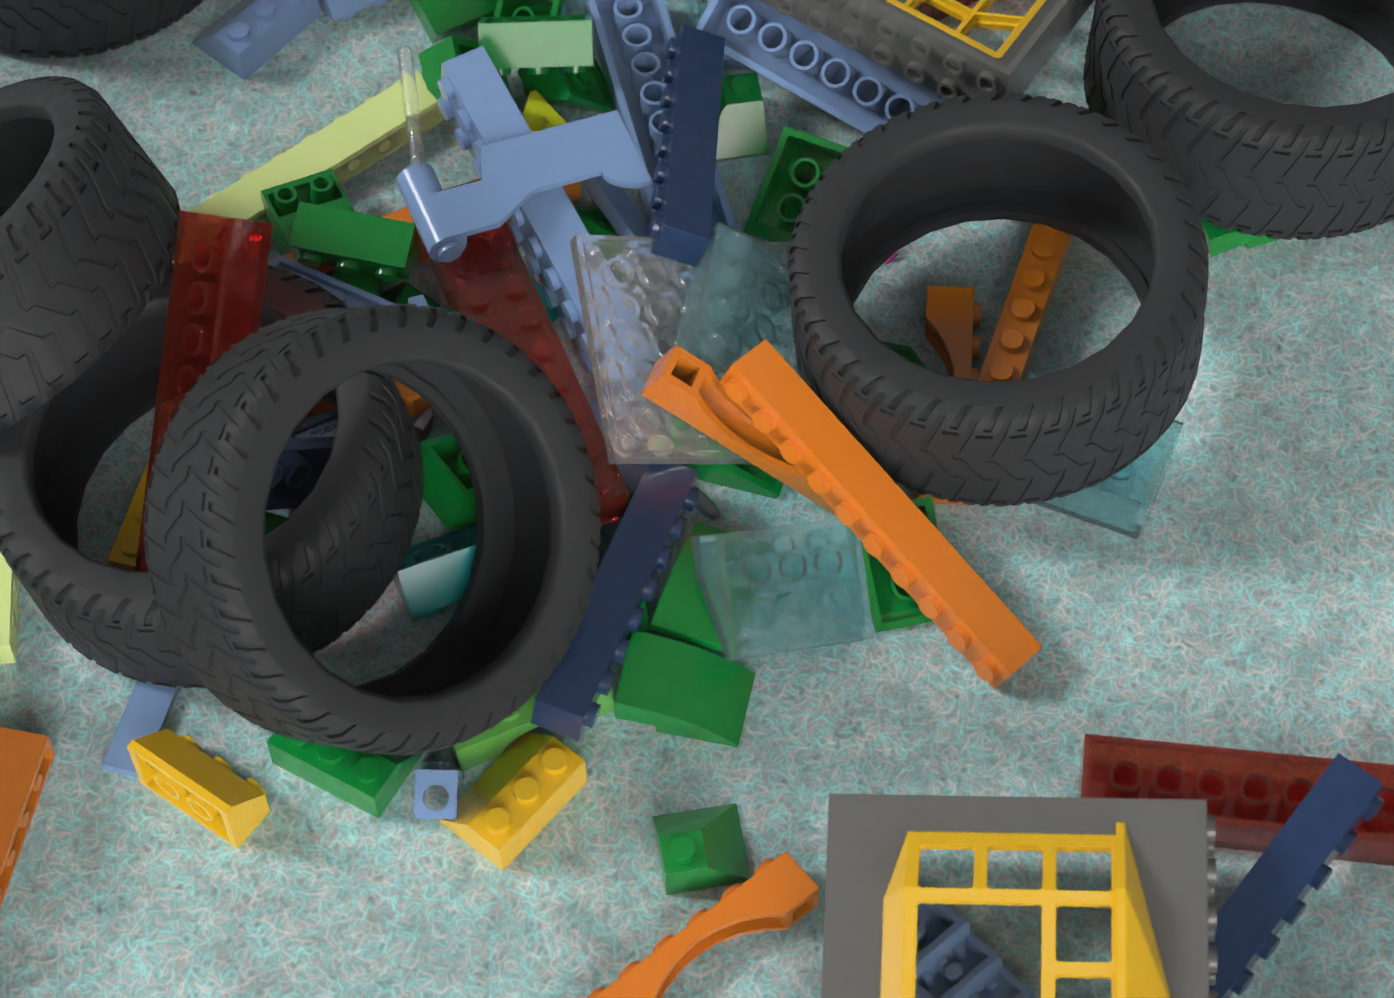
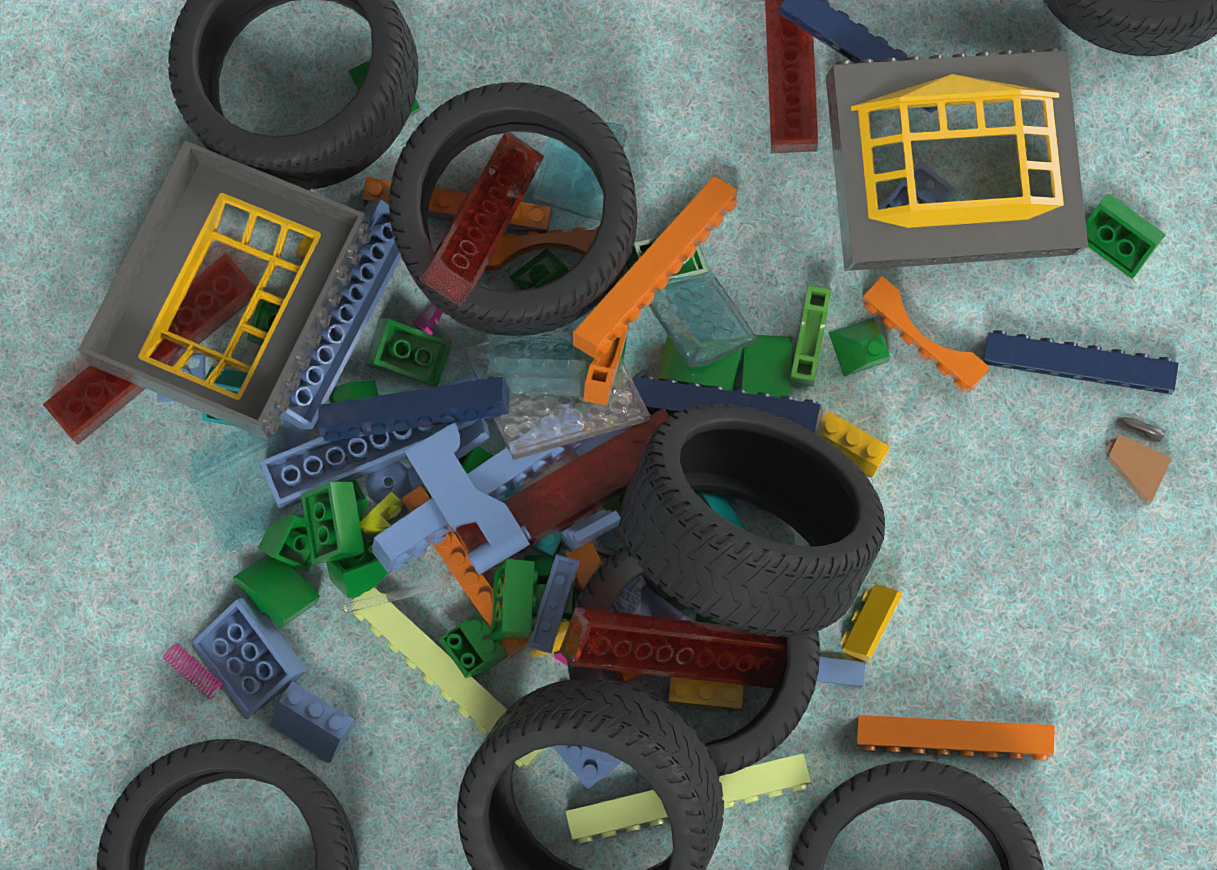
camera: 90 degrees left, 20 degrees up
none -> clear red brick [419,132,545,307]
none -> bright green arch [790,285,832,387]

